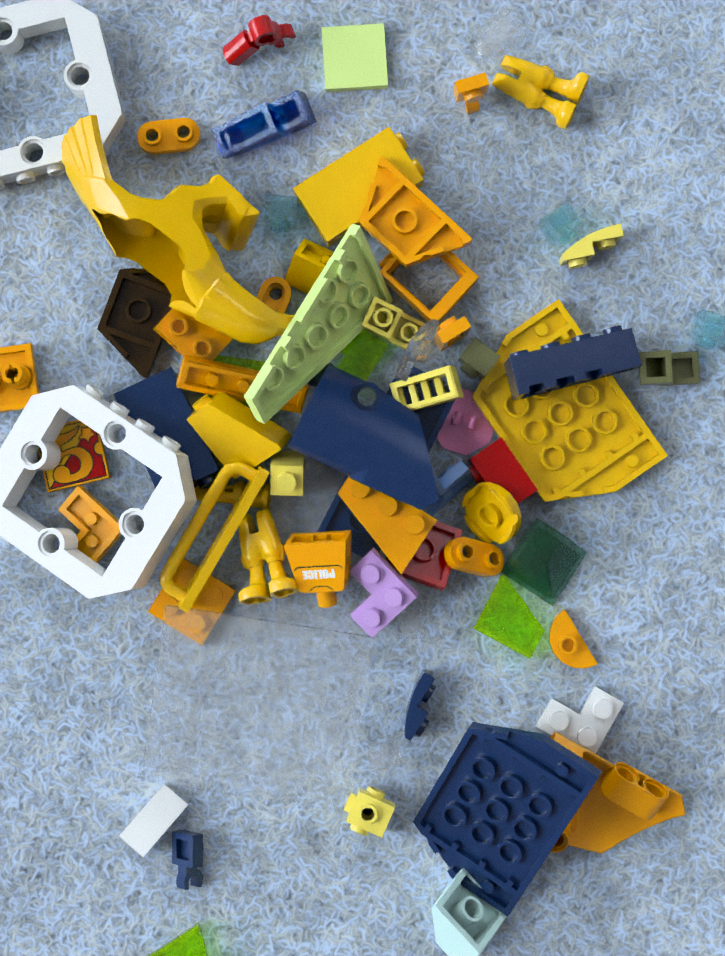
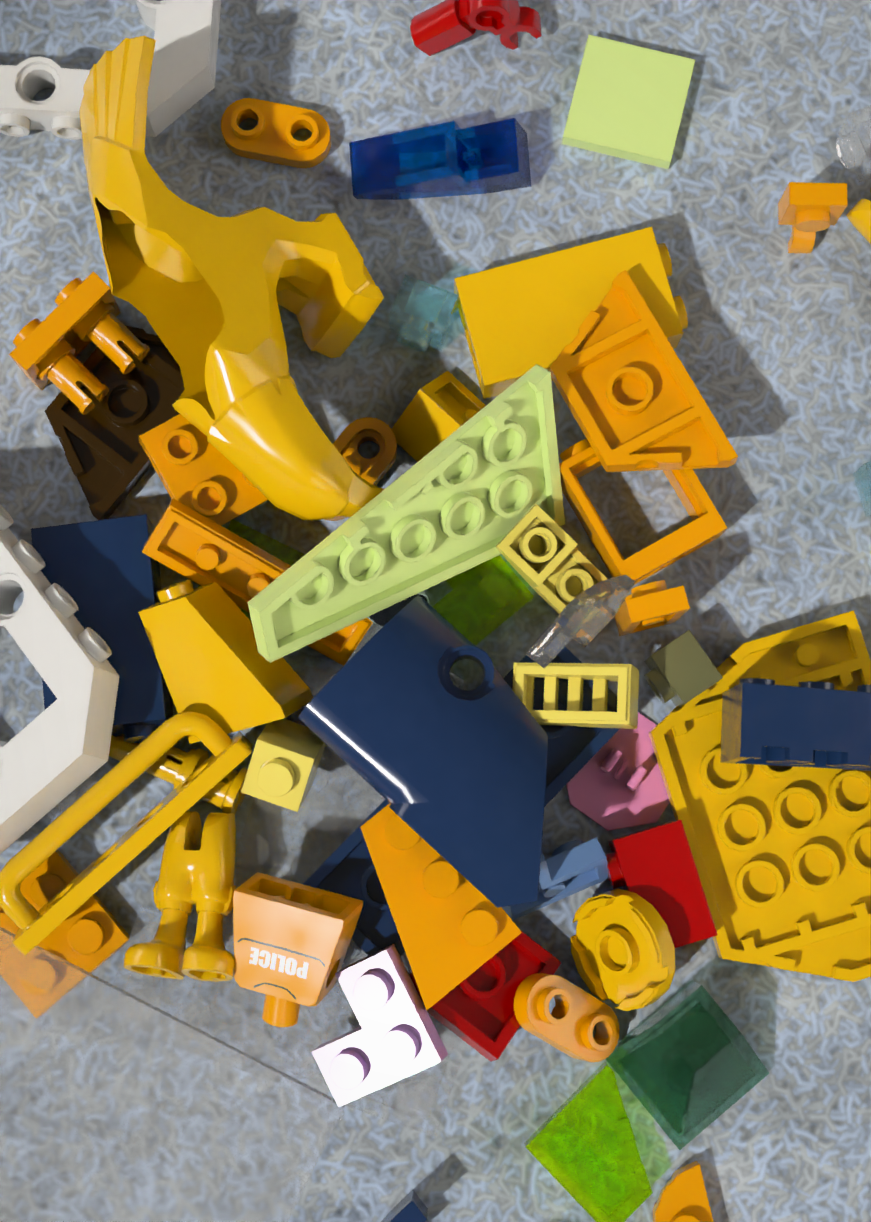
camera: 15 degrees right, 5 degrees down
none -> light orange plate [9,271,150,415]

